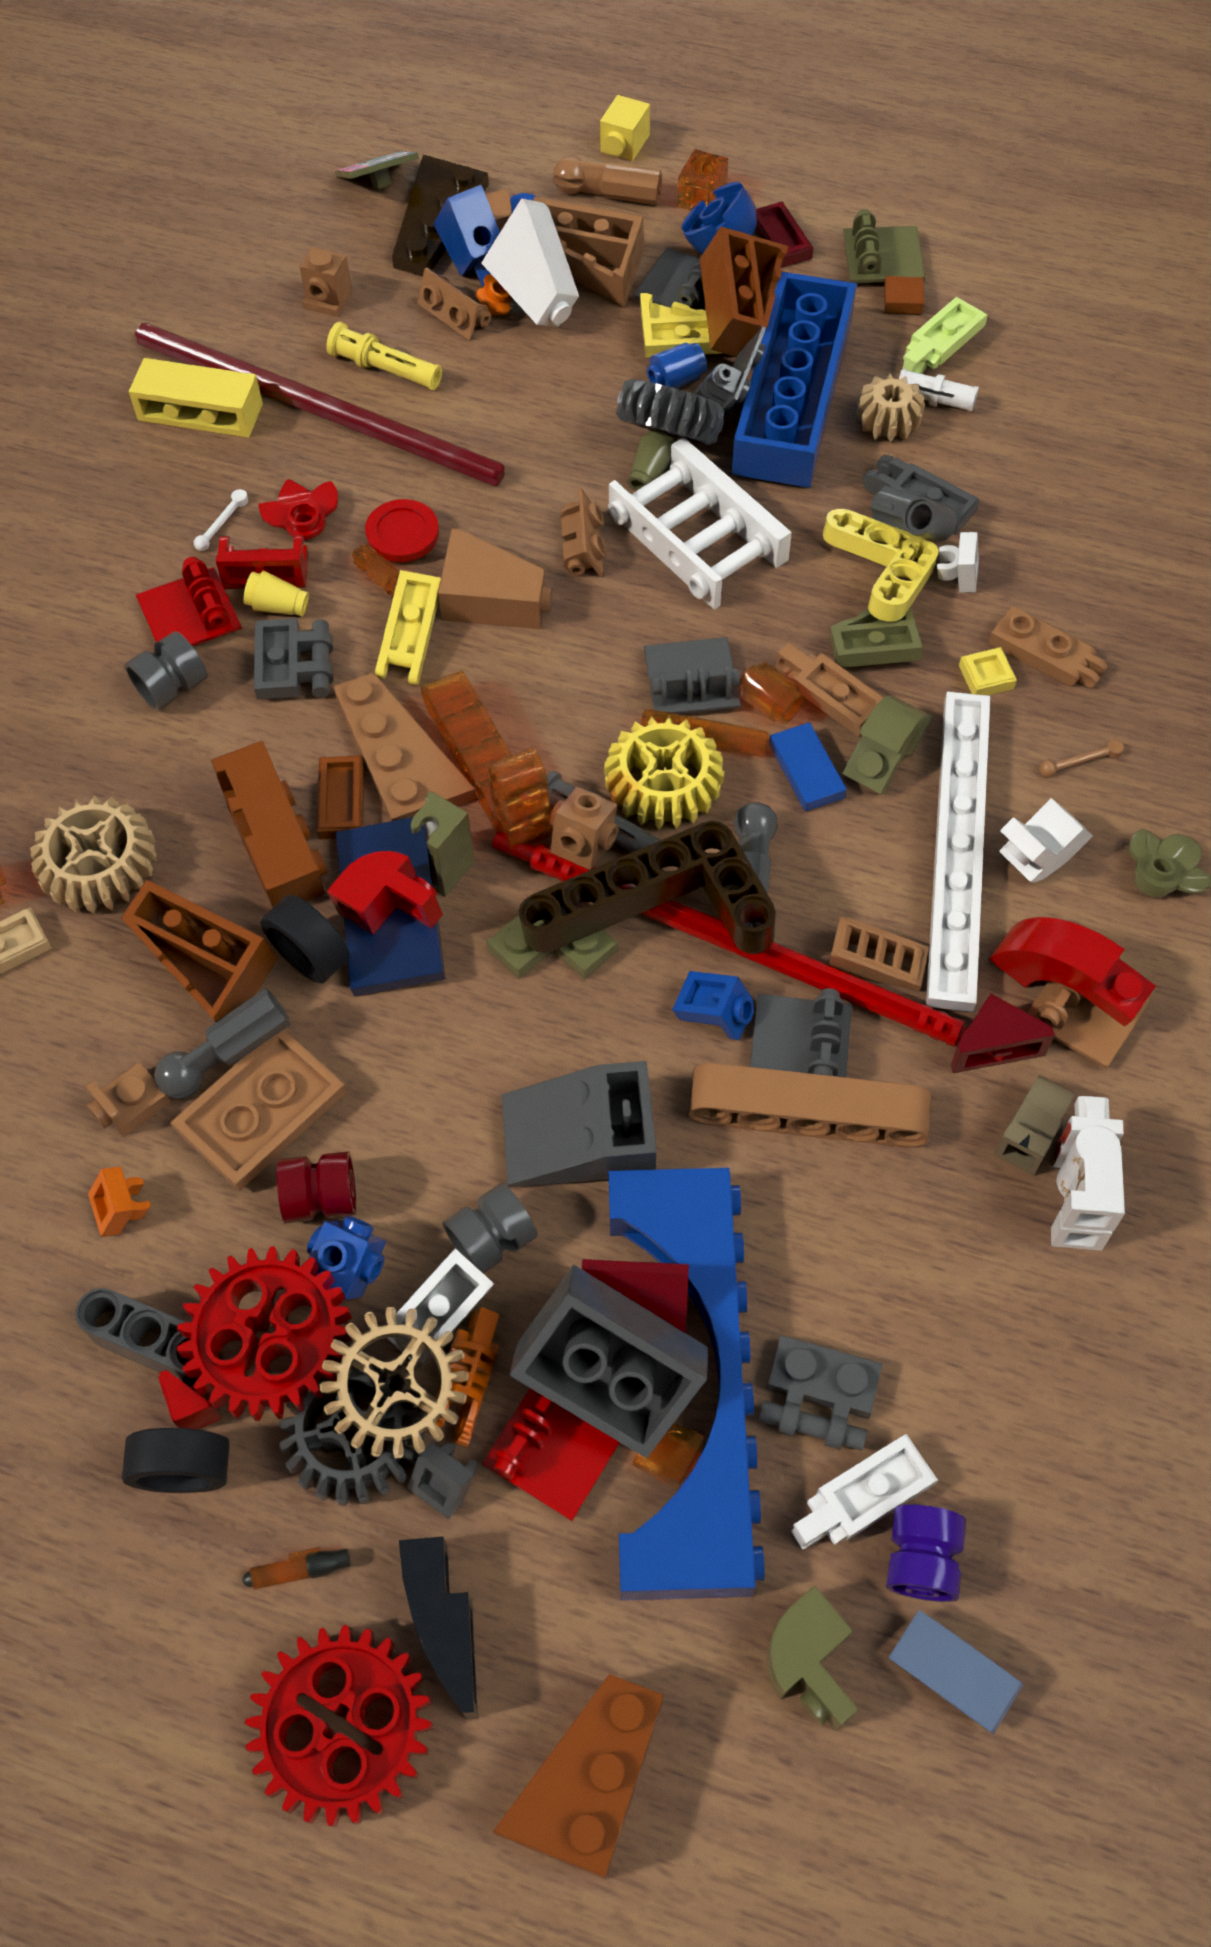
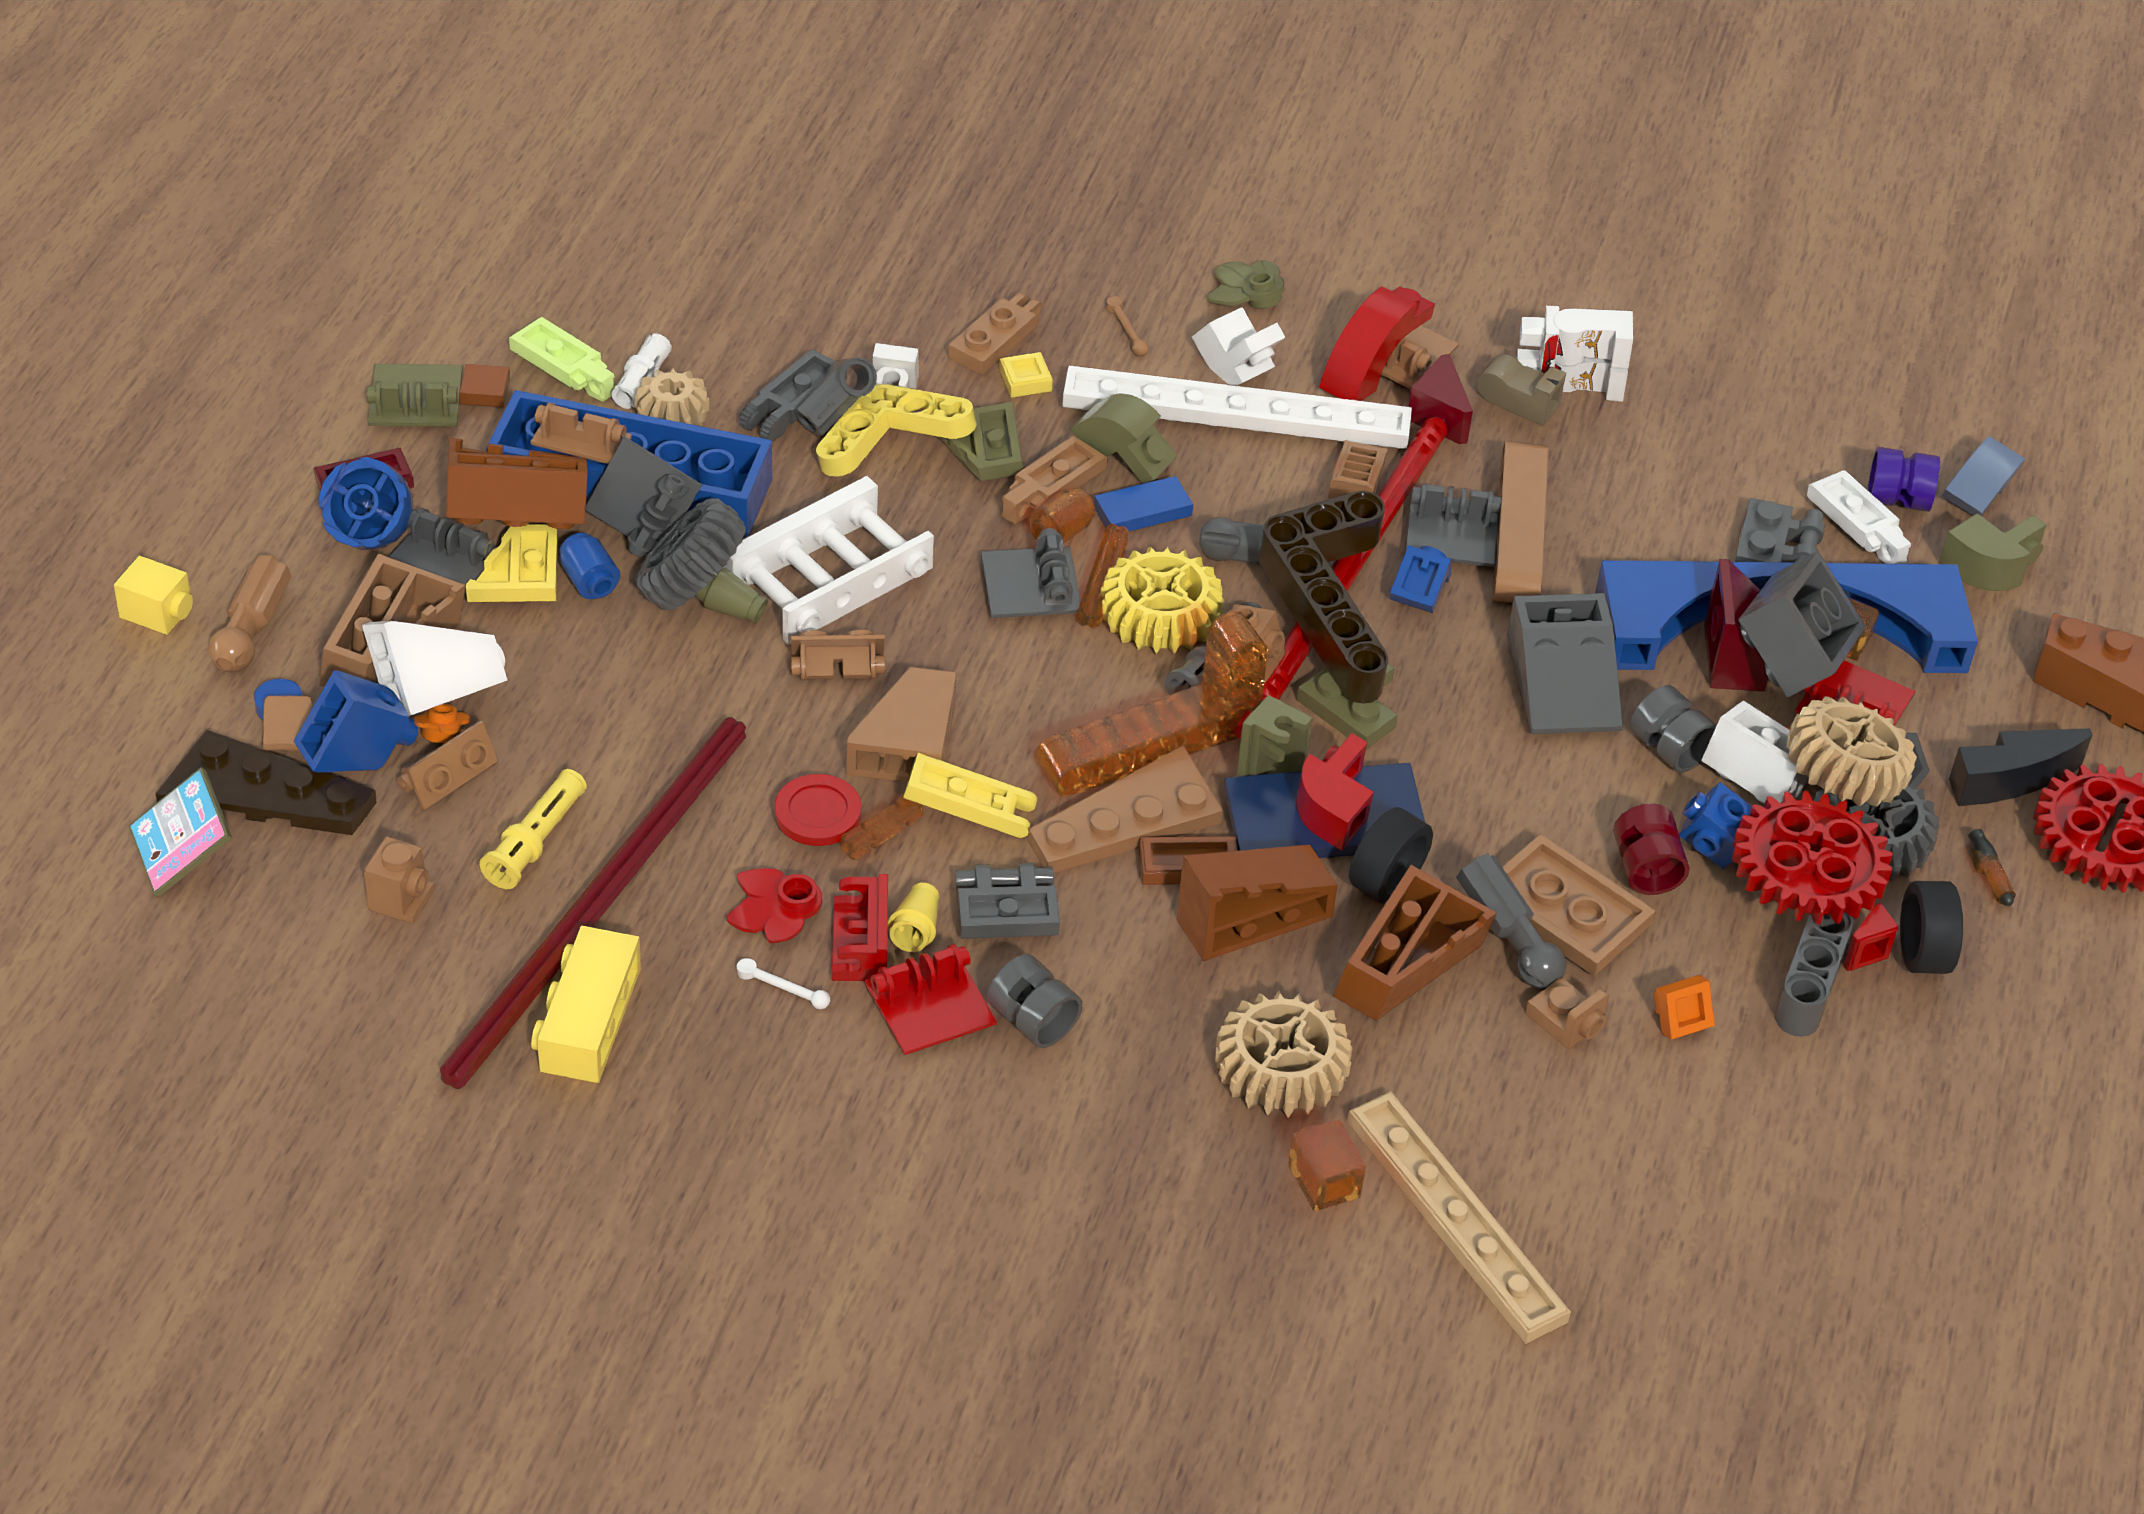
camera: 95 degrees left, 15 degrees down
clear orange brick [677,149,729,211] -> none
none -> medium nougat hinge [531,403,632,464]

